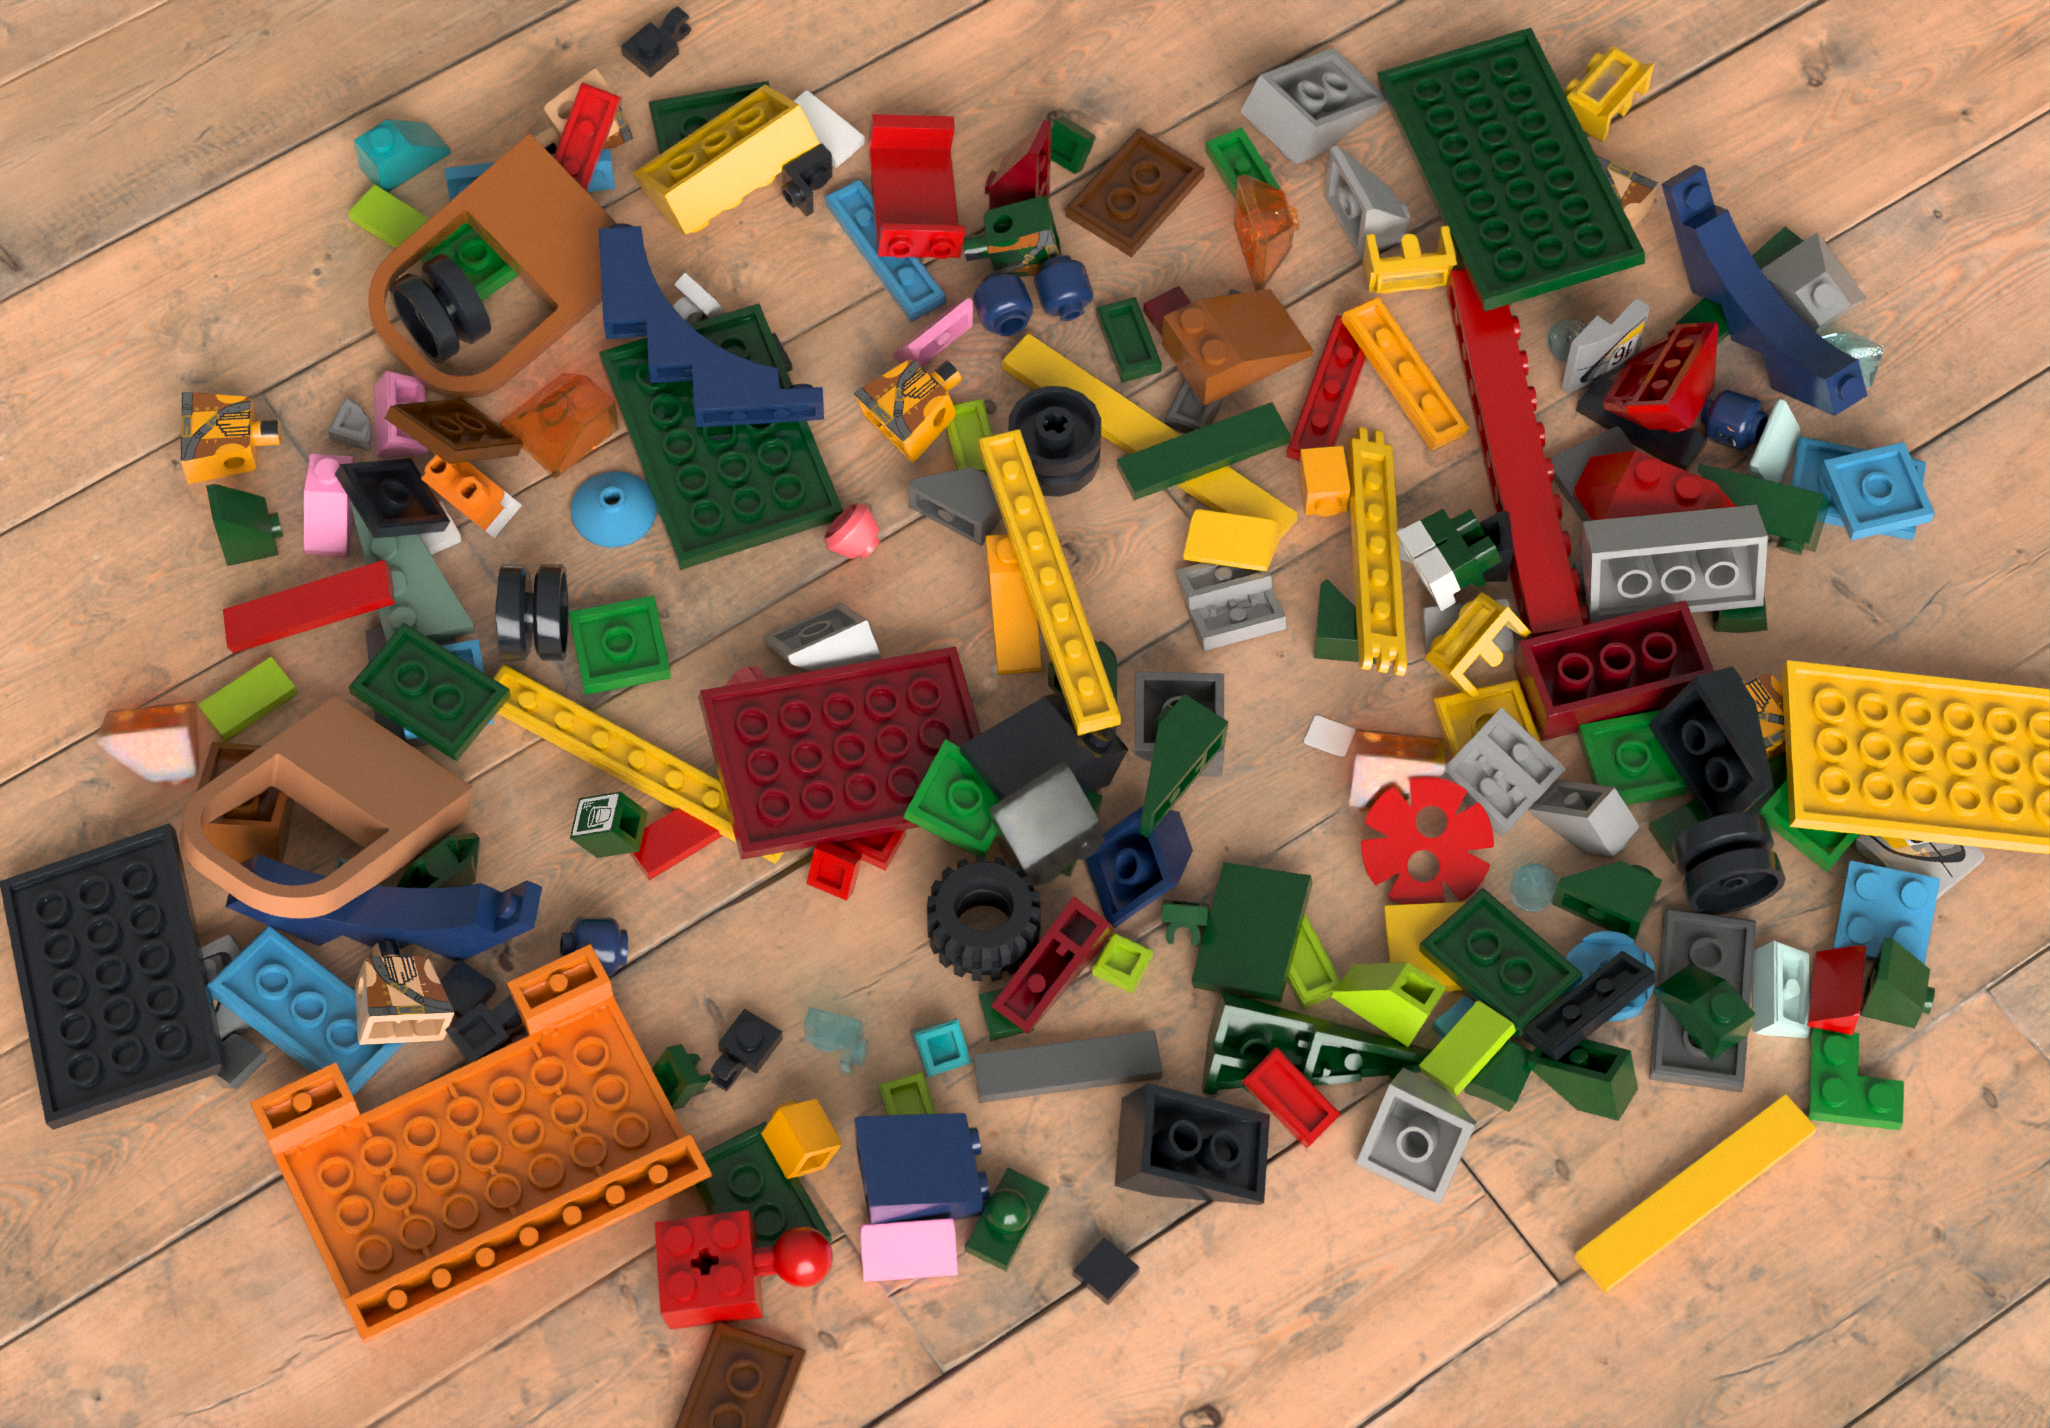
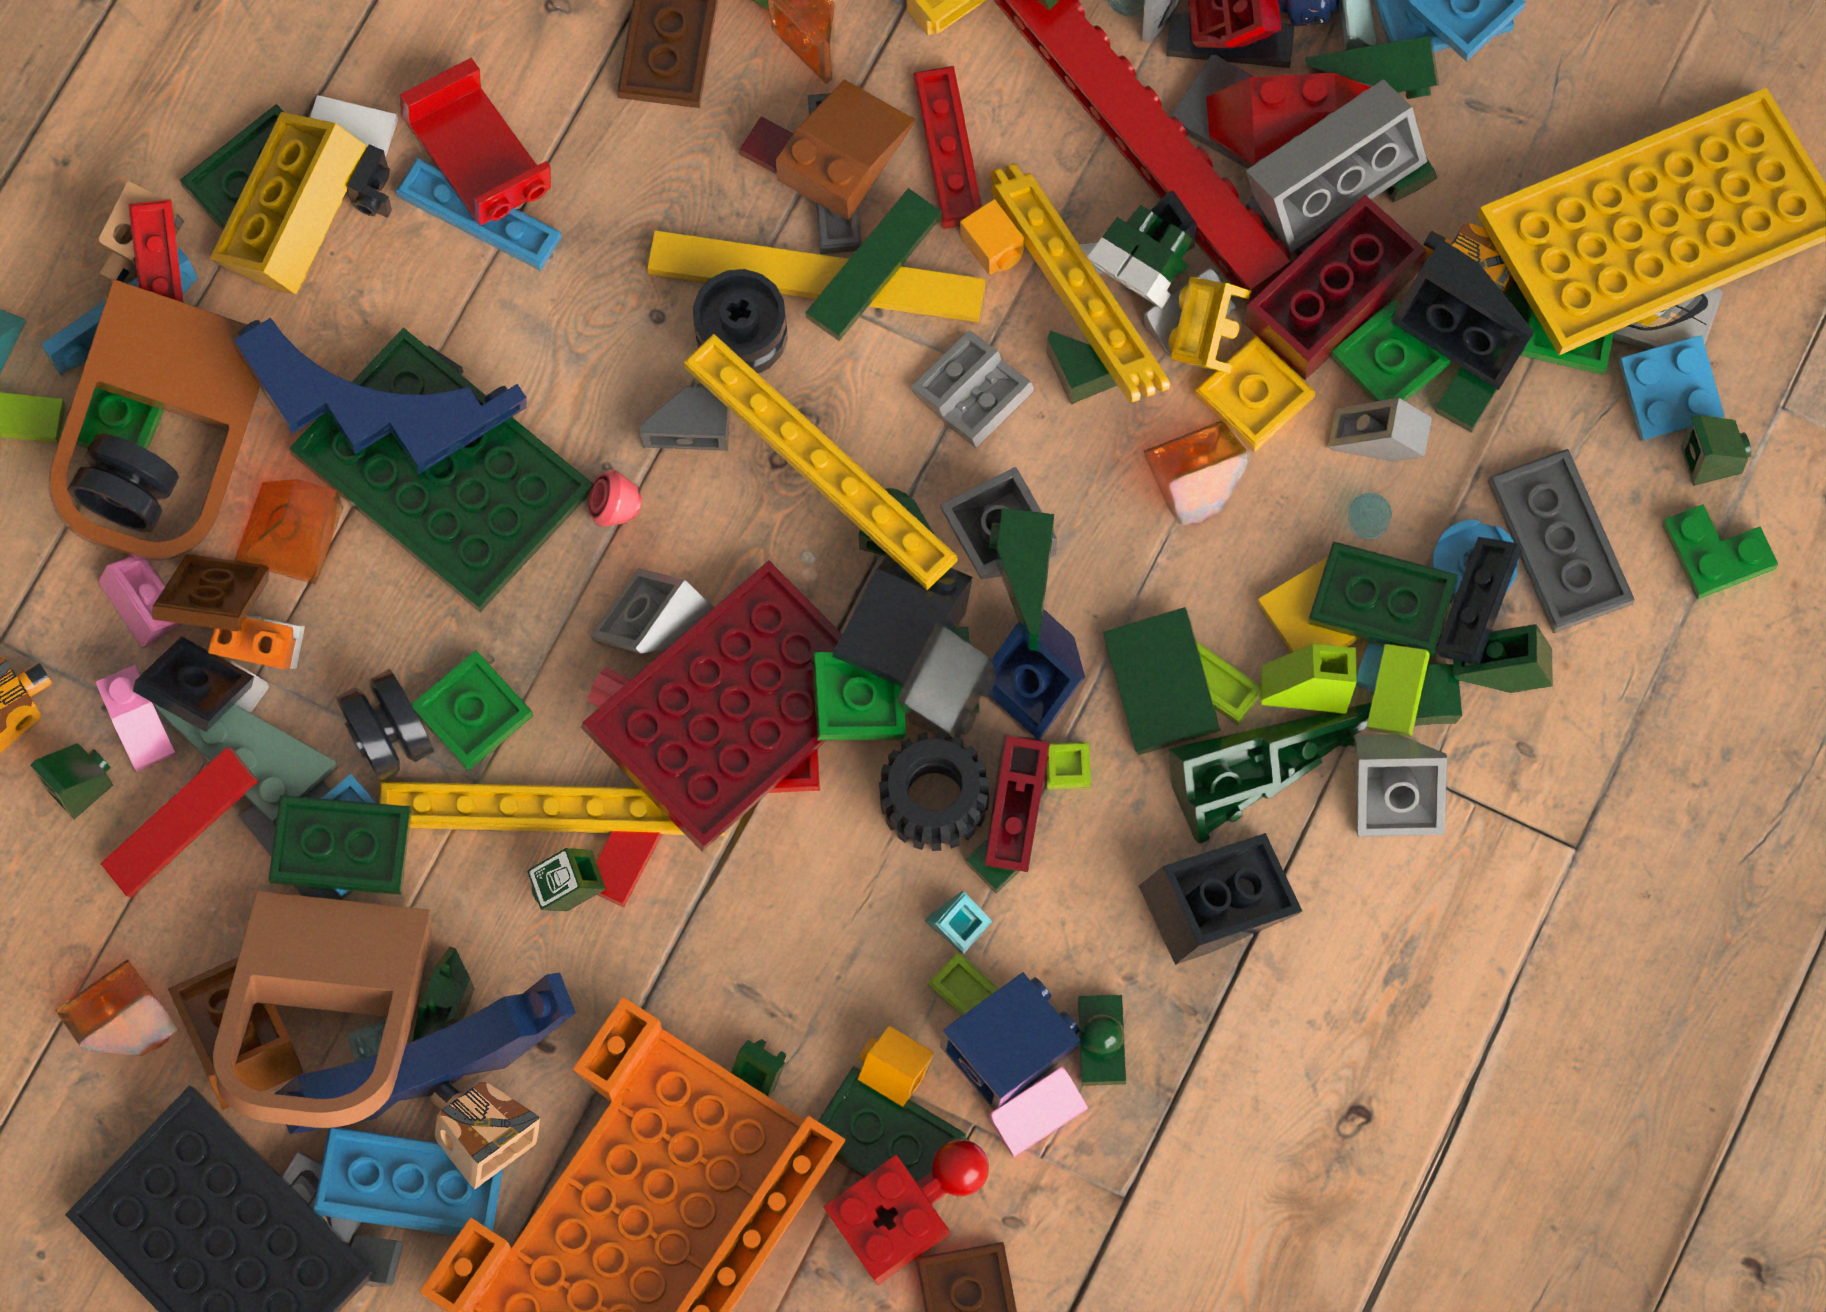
camera: 25 degrees left, 10 degrees up
lime tile [197,657,298,742] -> none
light grey tile [328,397,373,451] -> none
black tile [440,959,496,1018] -> none
black plate [445,995,523,1063] -> none
dark blue head [560,917,628,977] -> none
dark azure dish [571,471,657,548] -> none
black plate [621,6,692,78] -> none
white tile [673,273,726,324] -> none
black plate [711,1008,783,1092] -> none
clear light blue bracket [804,1007,869,1078] -> none
red tile [806,842,862,901] -> none
torso [853,360,962,463] -> none
bright pink slope [893,298,973,367] -> none
lime tile [946,398,993,473] -> none
dark green torso [963,195,1061,277] -> none
dark blue head [973,272,1033,336] -> none
dark grey tile [973,1030,1162,1103] -> none
dark red slope [984,120,1051,210] -> none
light orange slope [986,534,1041,675] -> none
dark blue head [1034,255,1094,321] -> none
dark green tile [1051,116,1096,174] -> none
black tile [1073,1238,1140,1306] -> none
dark green tile [1096,297,1162,383] -> none
dark green tile [1161,899,1208,946] -> none
yellow slope [1183,509,1279,571] -> none
red tile [1241,1047,1341,1148] -> none
white sticker [1304,715,1356,757] -> none
light orange tile [1341,296,1469,451] -> none
piece [1361,777,1494,905] -> none
light grey slope [1437,707,1566,837] -> none
dark green slope [1552,861,1662,943] -> none
yellow tile [1574,1094,1817,1293] -> none
dark green slope [1653,965,1756,1061] -> none
black wheel [1671,812,1786,915] -> none
light aqua slope [1752,941,1810,1038] -> none
red slope [1807,945,1866,1035] -> none

